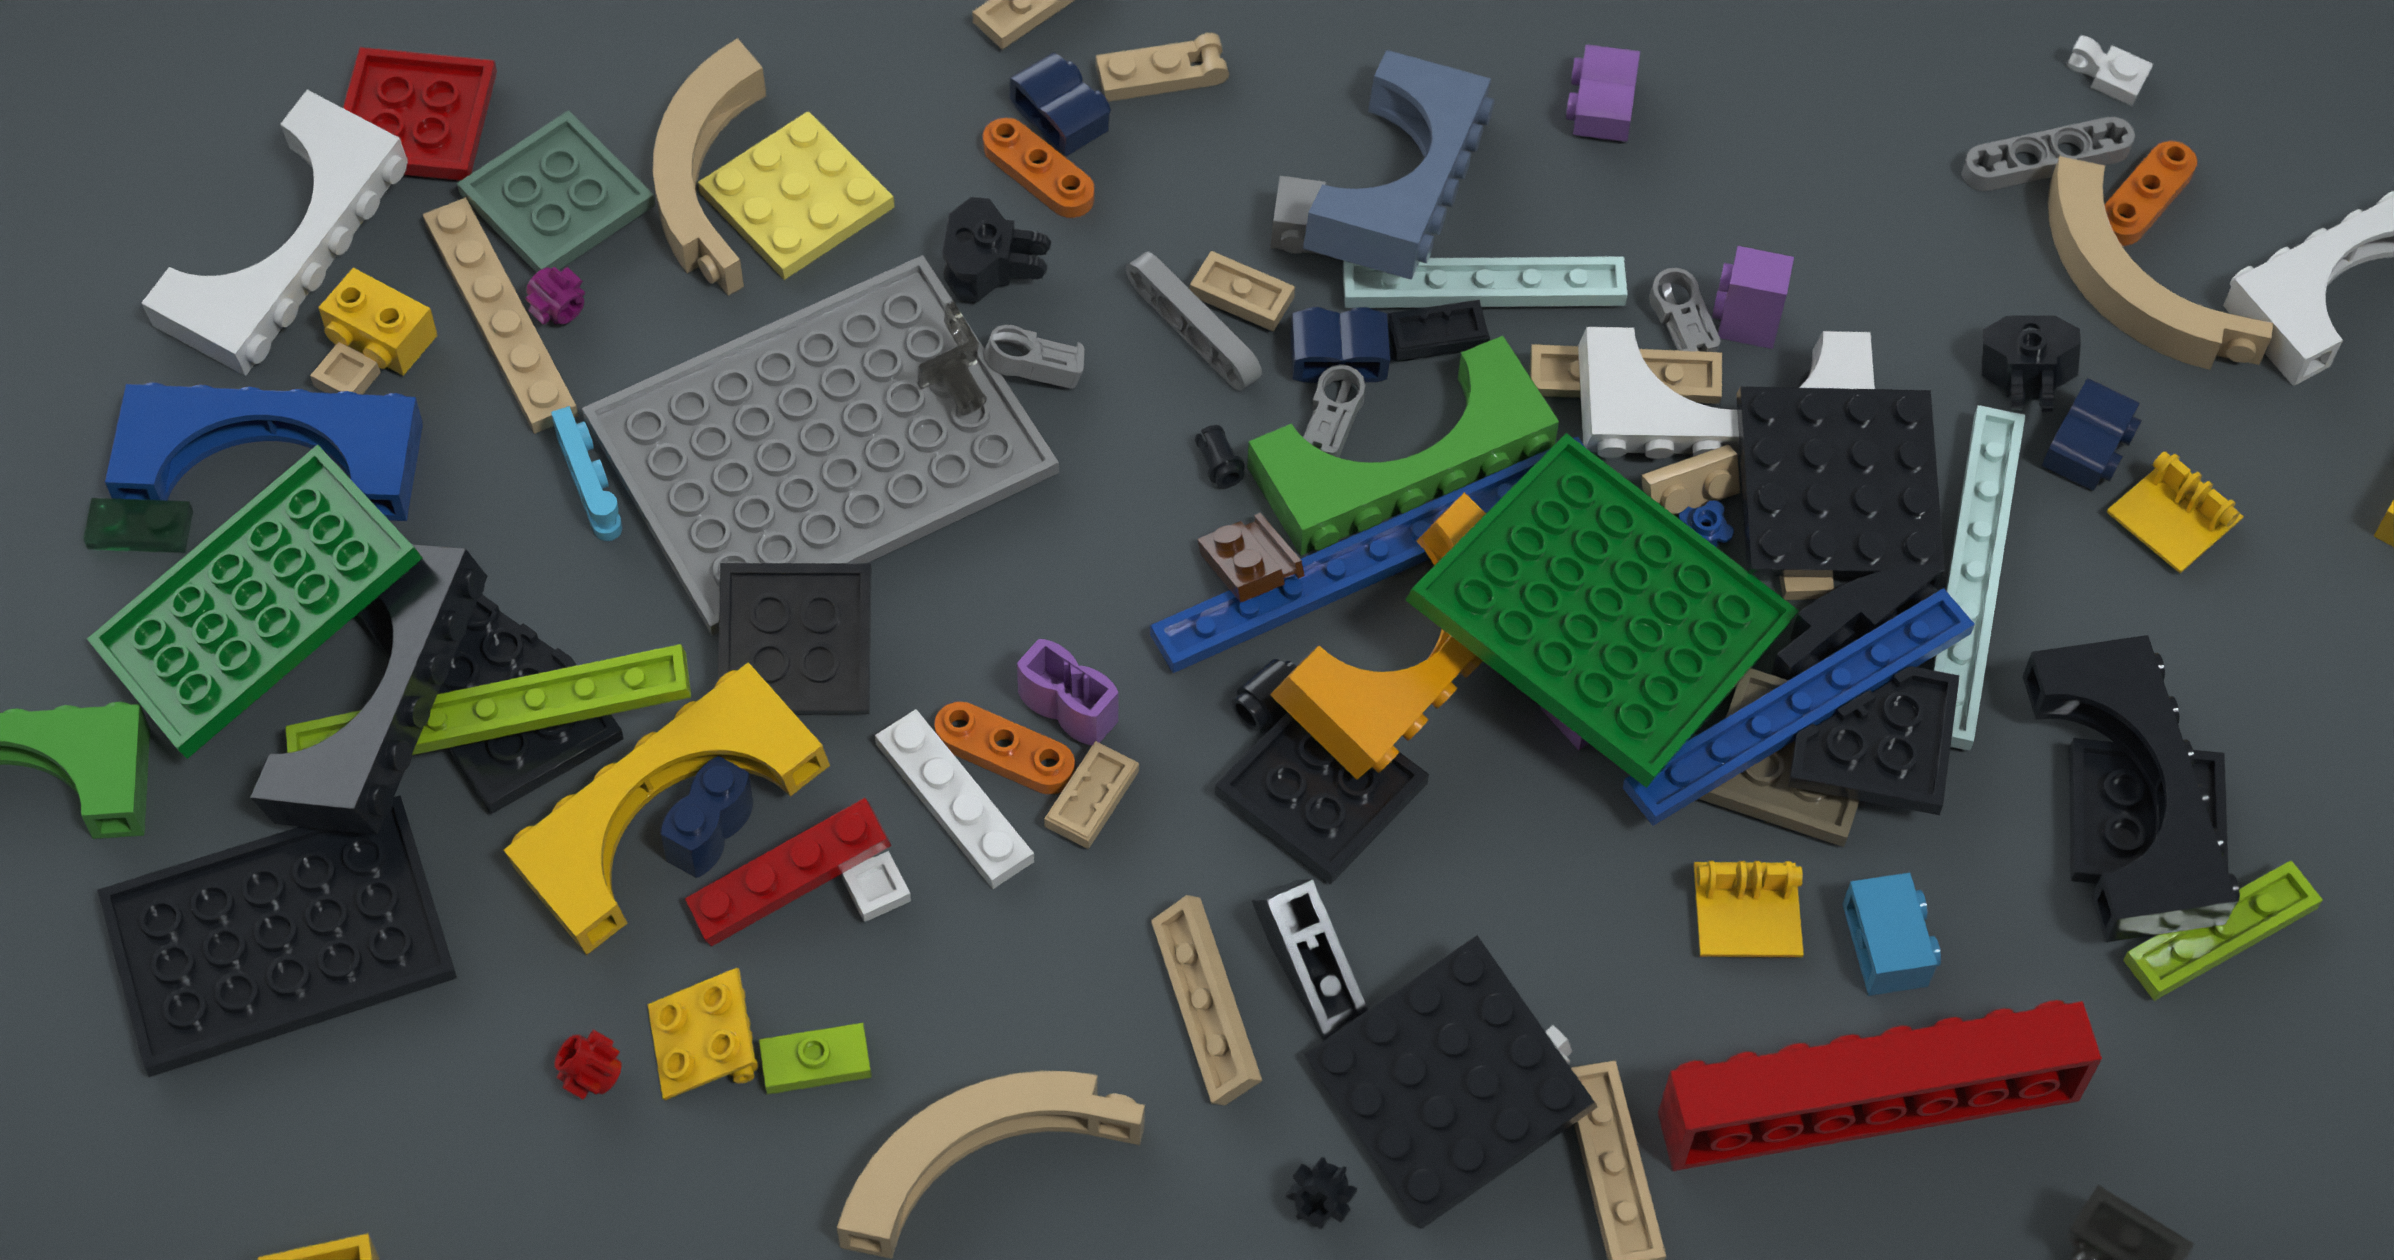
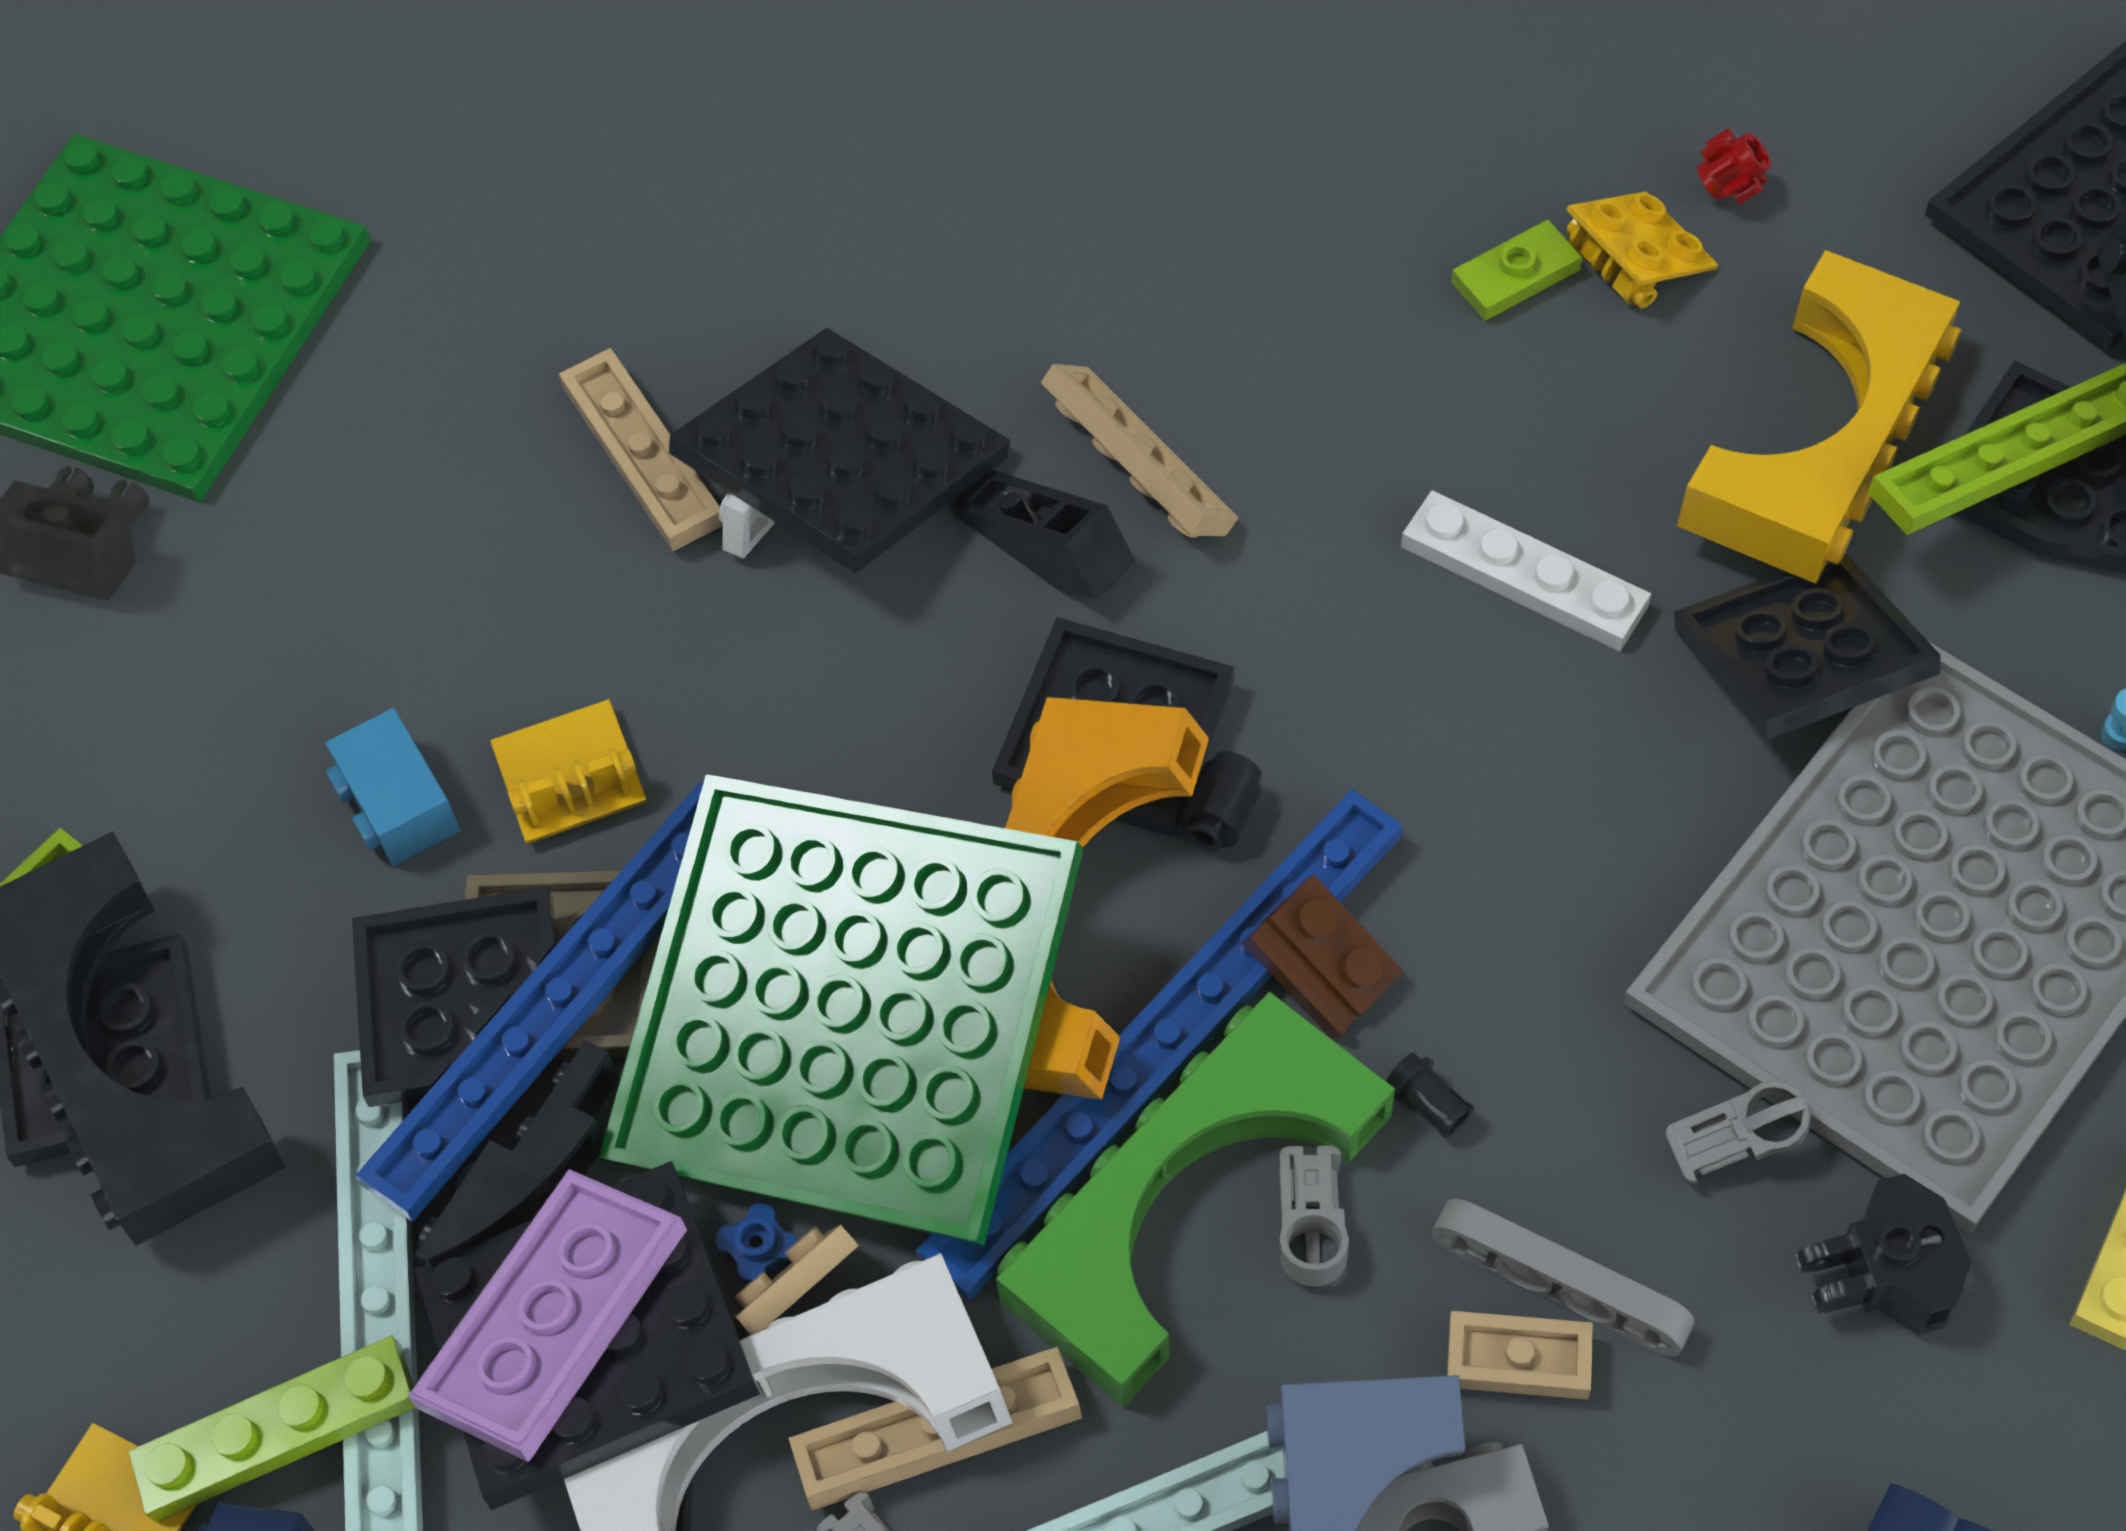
camera: 165 degrees right, 0 degrees up
dark blue brick [661,756,753,878] -> none
red plate [685,798,892,947] -> none
tan arch [837,1071,1145,1259] -> none
white plate [842,851,911,922] -> none
clear smoke bracket [917,300,987,415] -> none
orange plate [935,702,1075,794] -> none
orange plate [983,118,1094,218] -> none
medium lavender brick [1017,639,1118,746] -> none
tan plate [1044,741,1139,849] -> none
black gear [1286,1157,1357,1229] -> none
dark blue brick [1290,307,1390,383] -> none
black plate [1387,300,1490,361] -> none
red brick [1657,1000,2102,1171] -> none
none -> lime plate [129,1335,415,1522]
none -> lavender tile [408,1169,687,1462]

